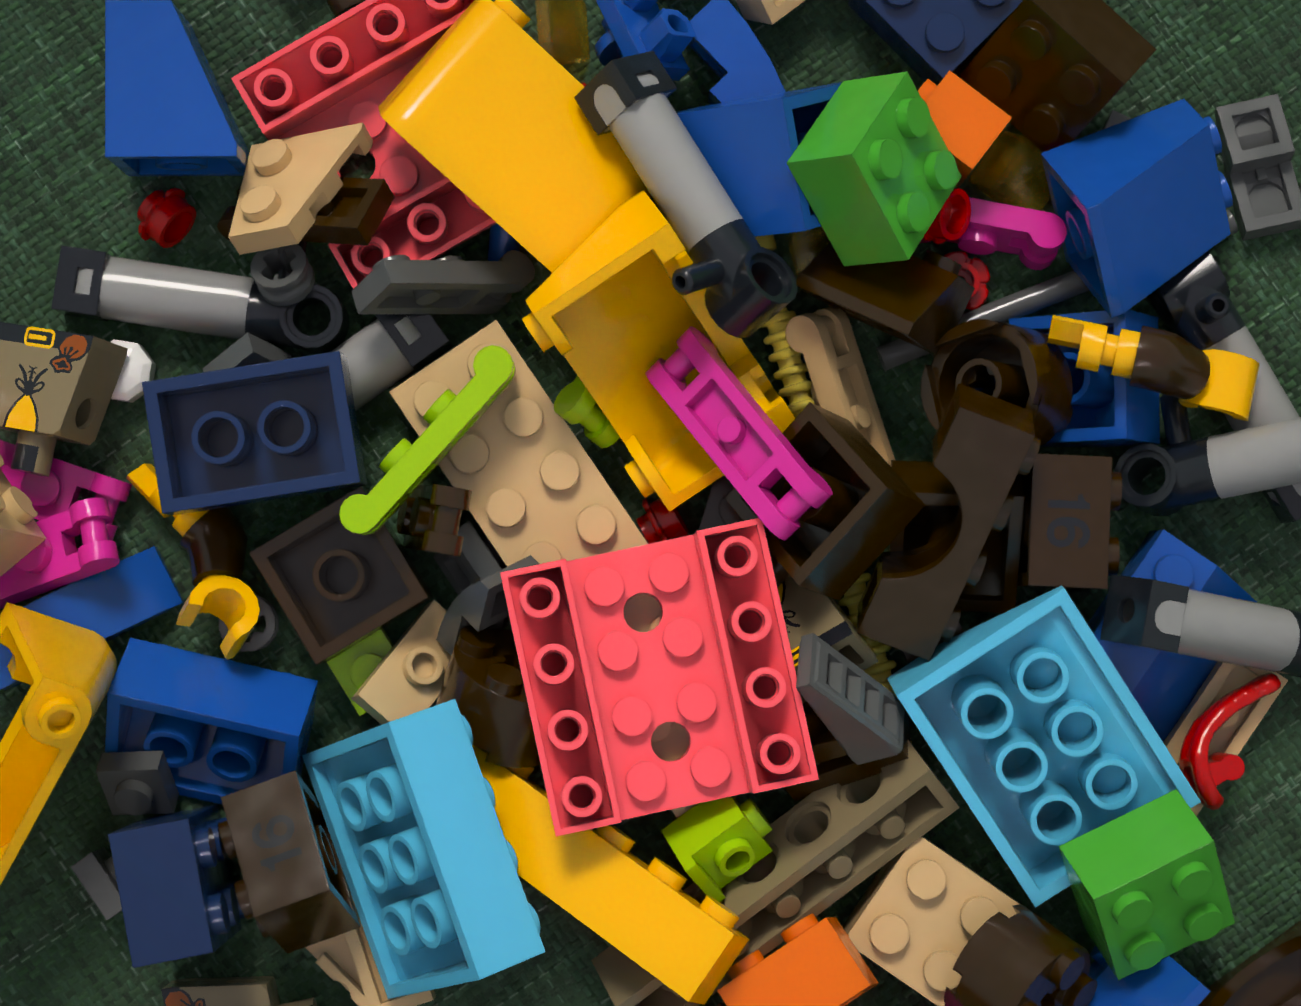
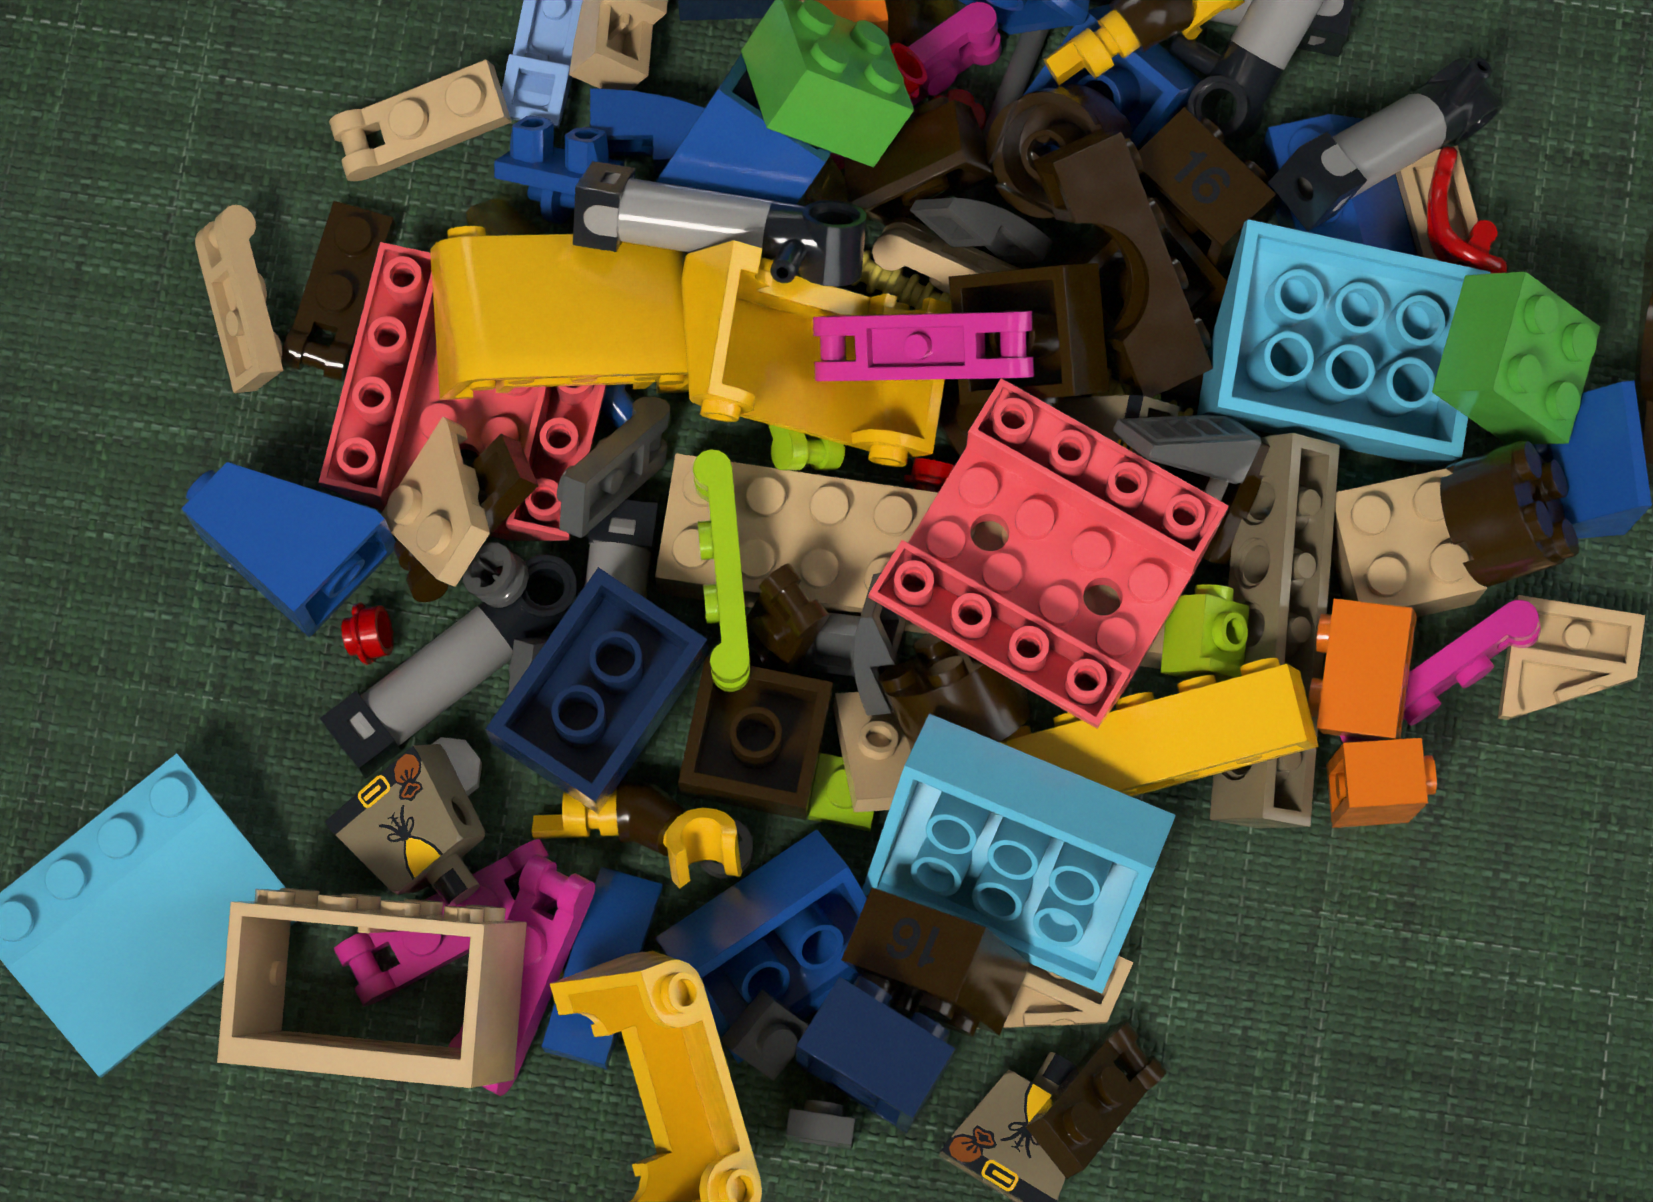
camera: 45 degrees left, 10 degrees down
none -> dark grey slope [910,198,1054,263]

